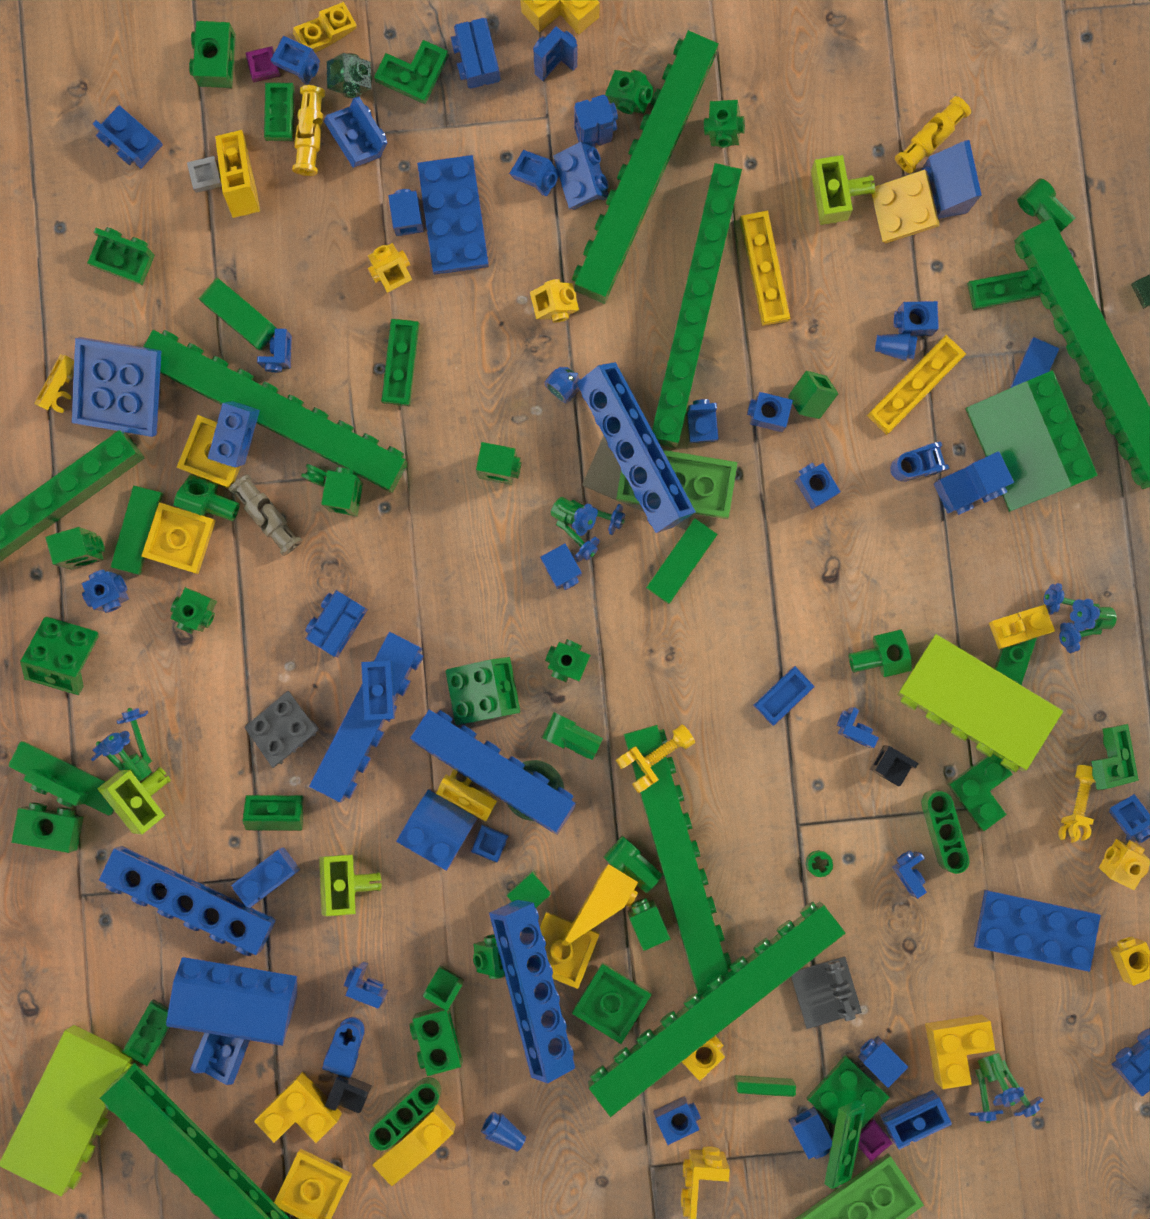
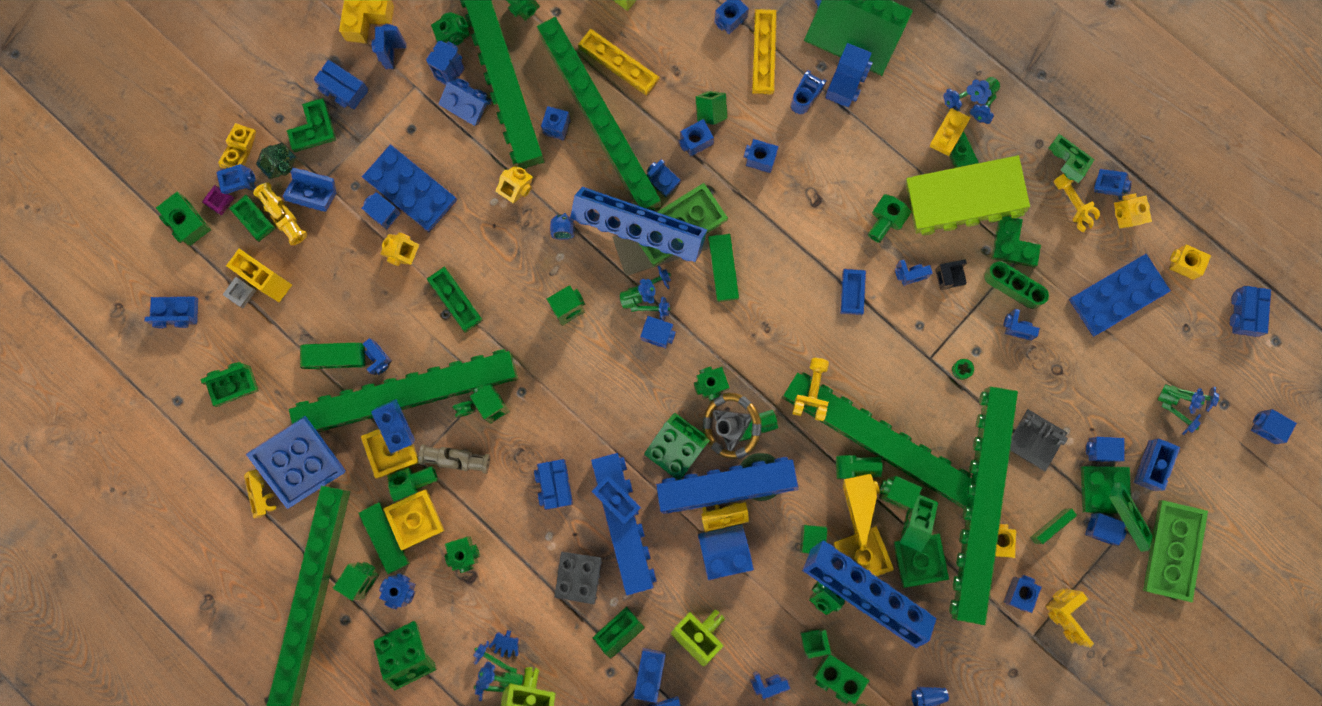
camera: 35 degrees left, 5 degrees down
blue tile [471,824,509,863] -> none
blue bracket [509,150,559,196] -> none
magenta tile [858,1118,893,1162] -> none
blue cone [875,333,917,361] -> none
yellow brick [925,1014,996,1089] -> none
none -> blue piece [488,630,519,658]
none -> blue brick [541,106,571,141]
none -> dark grey piece [703,393,762,459]
none -> green brick [900,495,938,552]
none -> blue brick [1251,409,1297,444]

